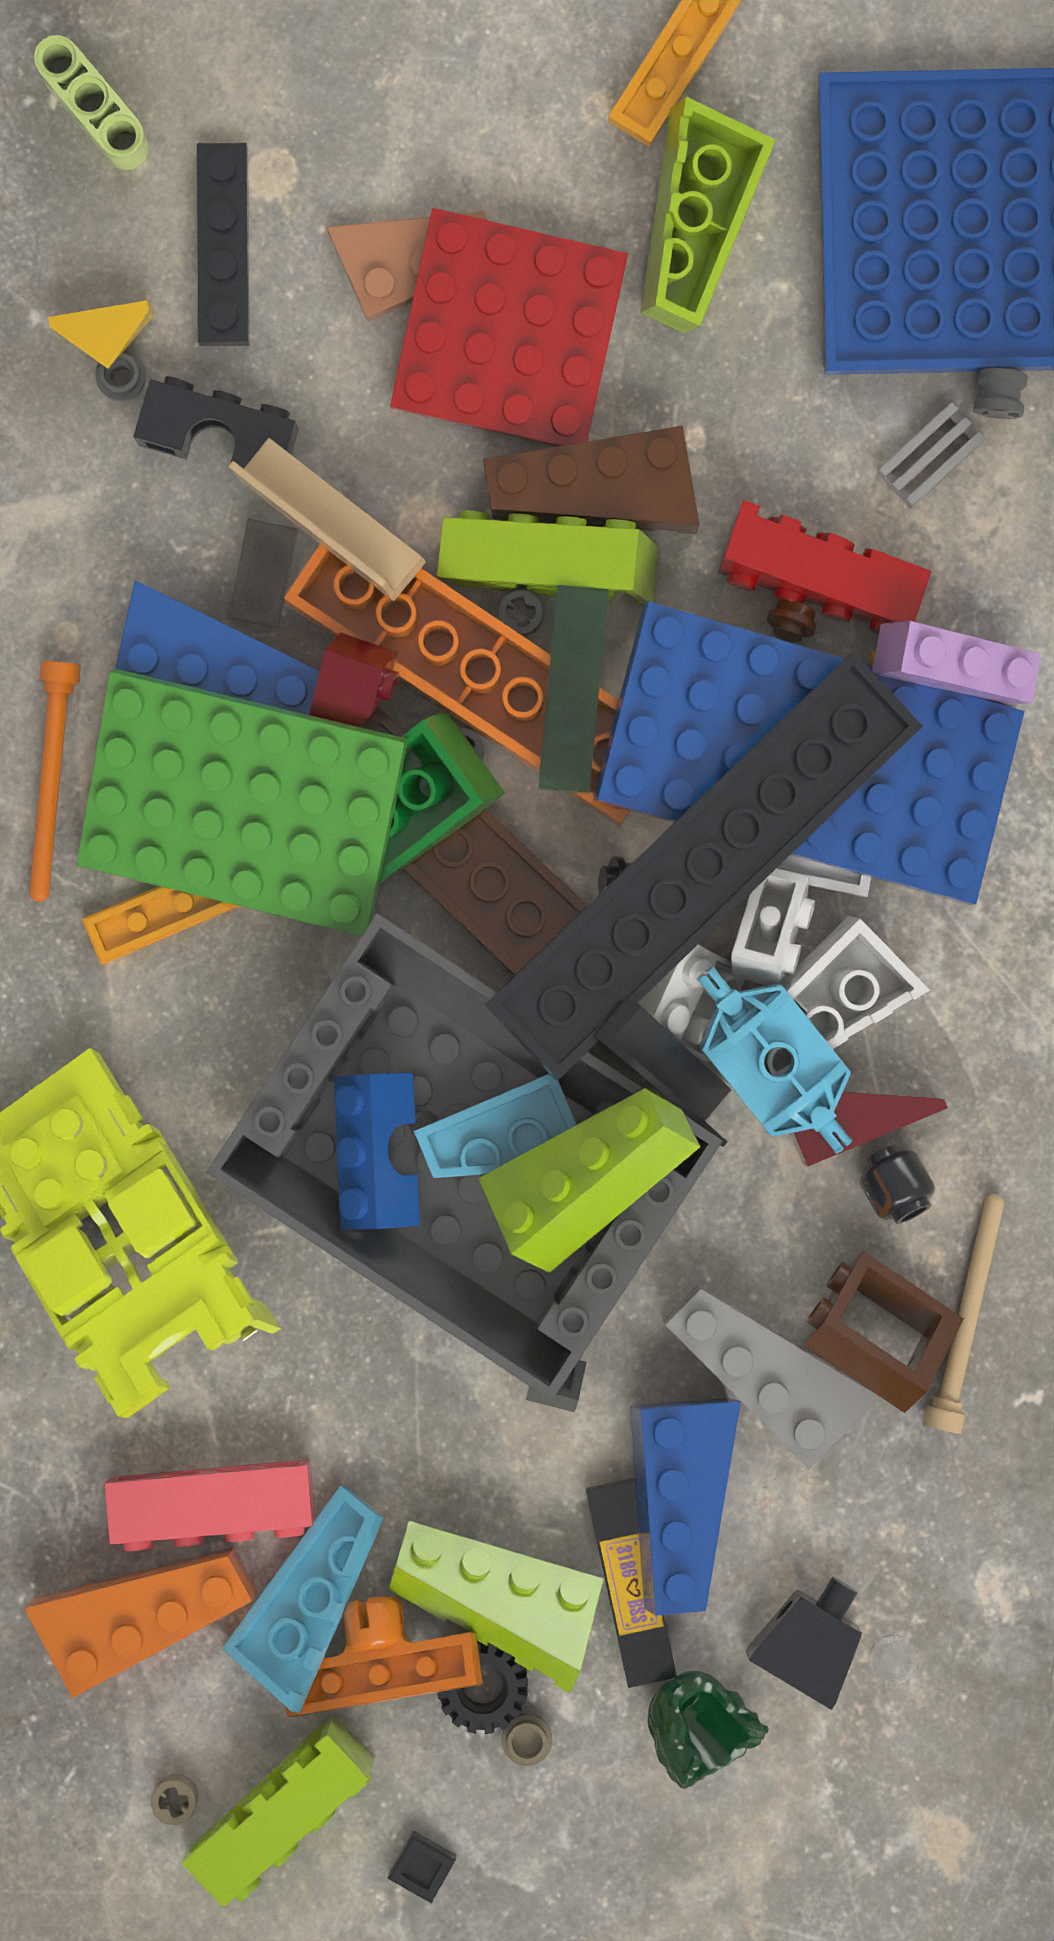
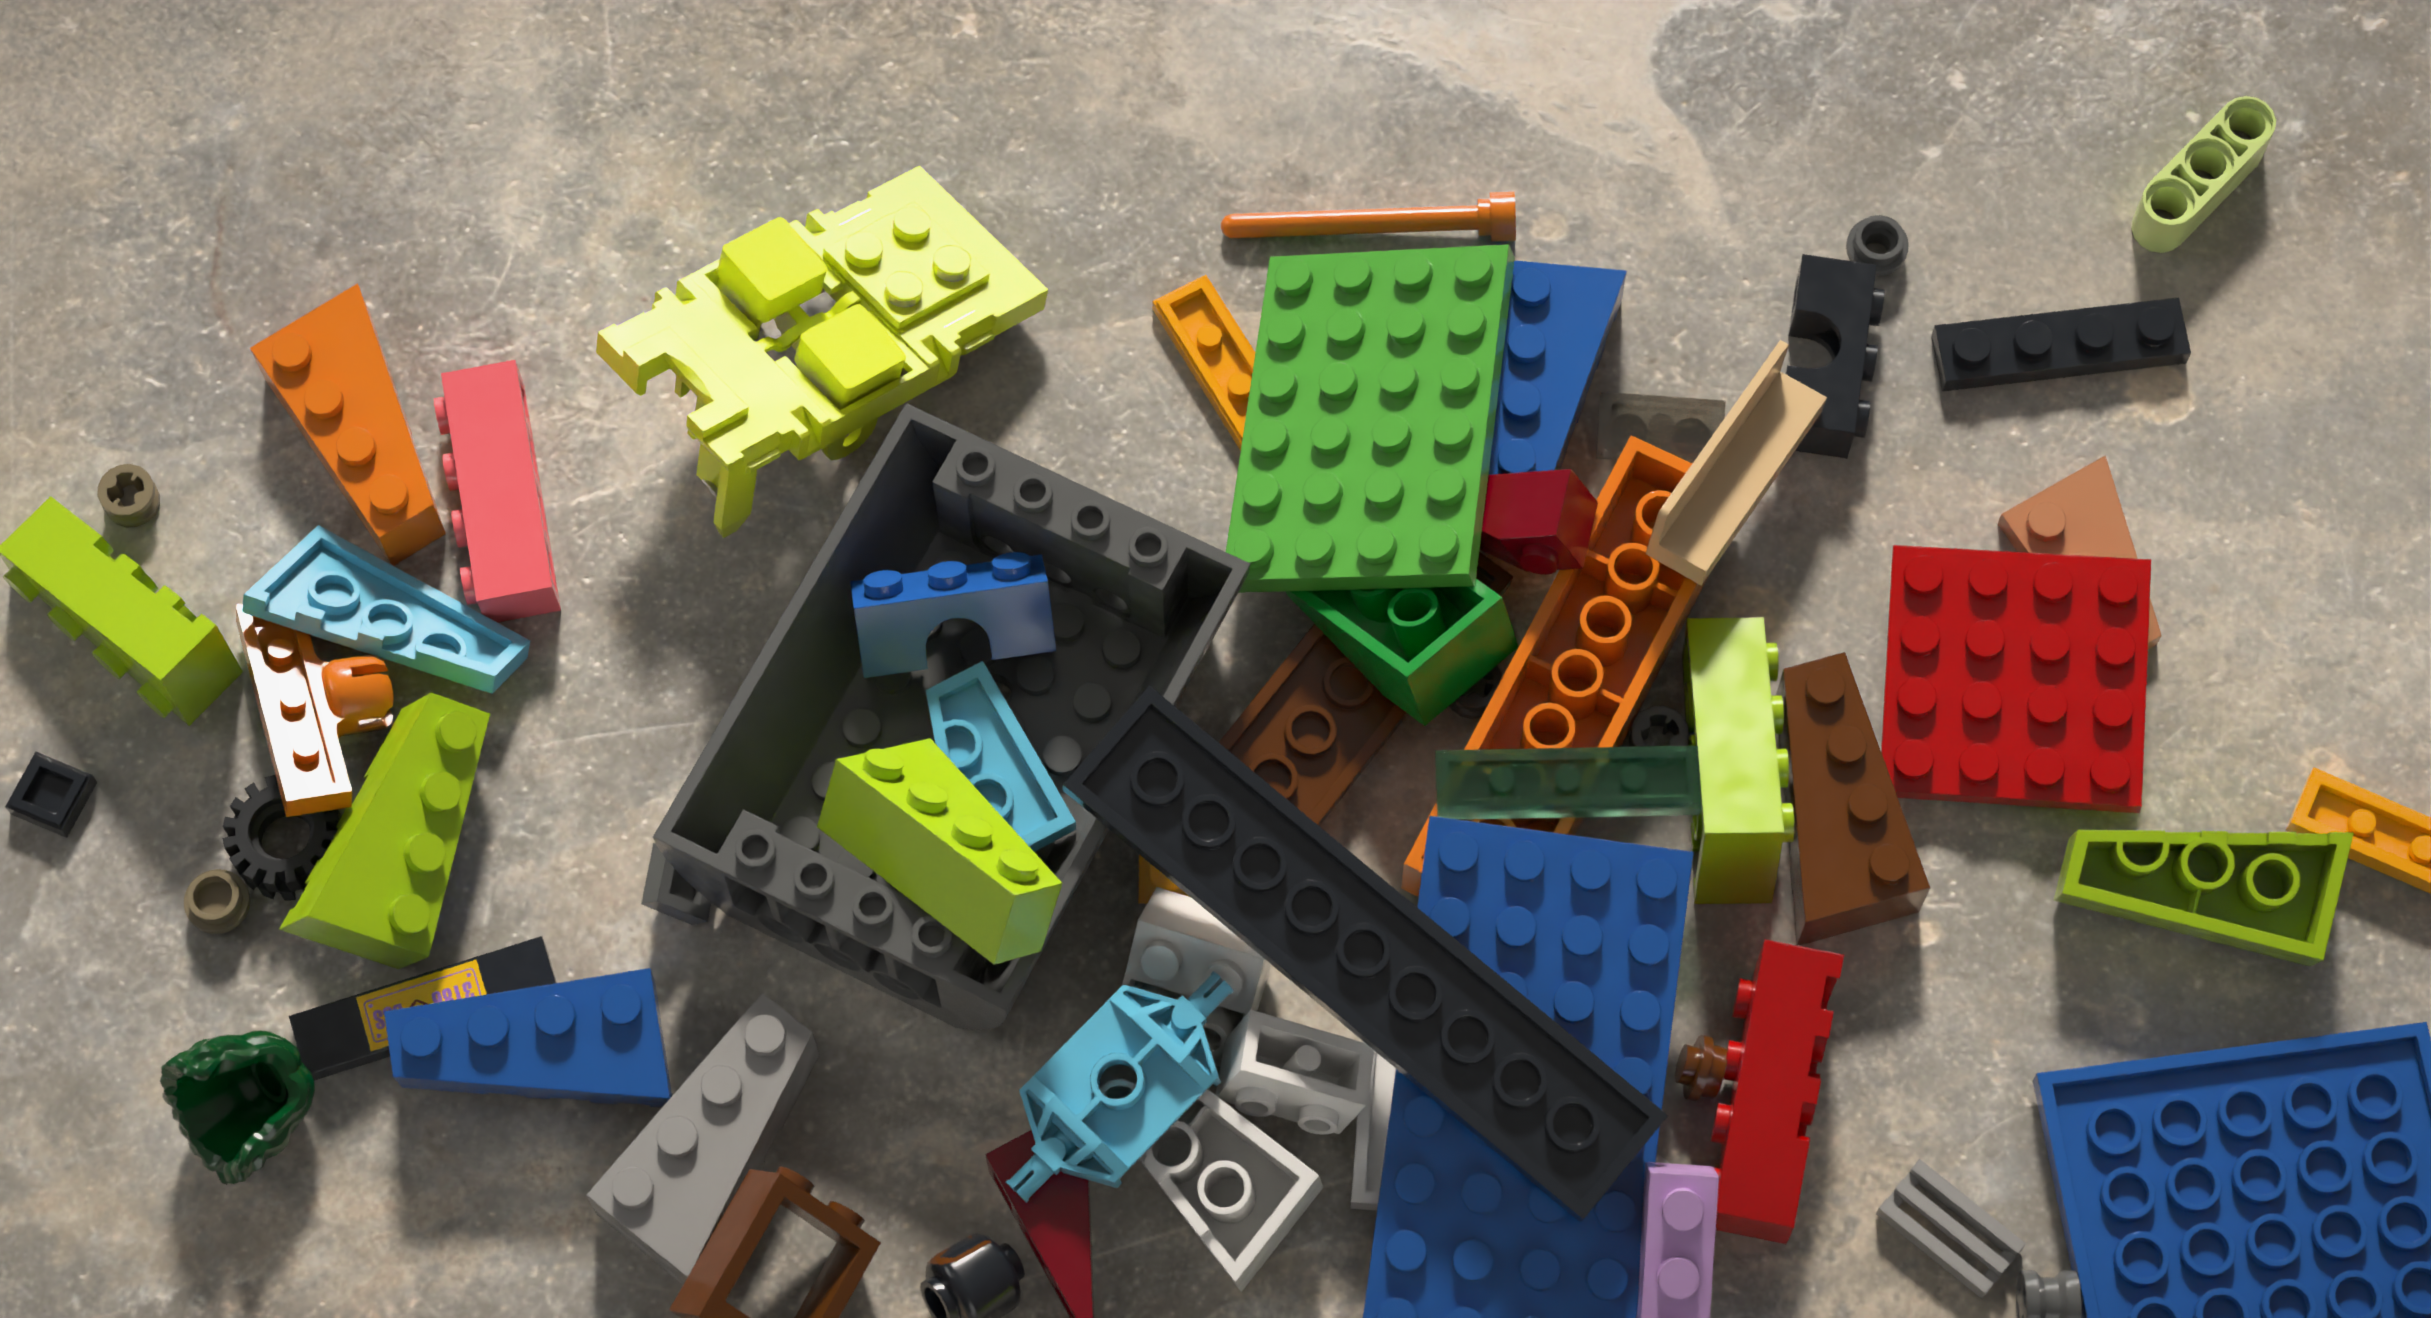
camera: 85 degrees right, 20 degrees down
yellow slope [48,300,154,369] -> none
black panel [595,996,732,1147] -> none
black torso [746,1577,862,1710] -> none

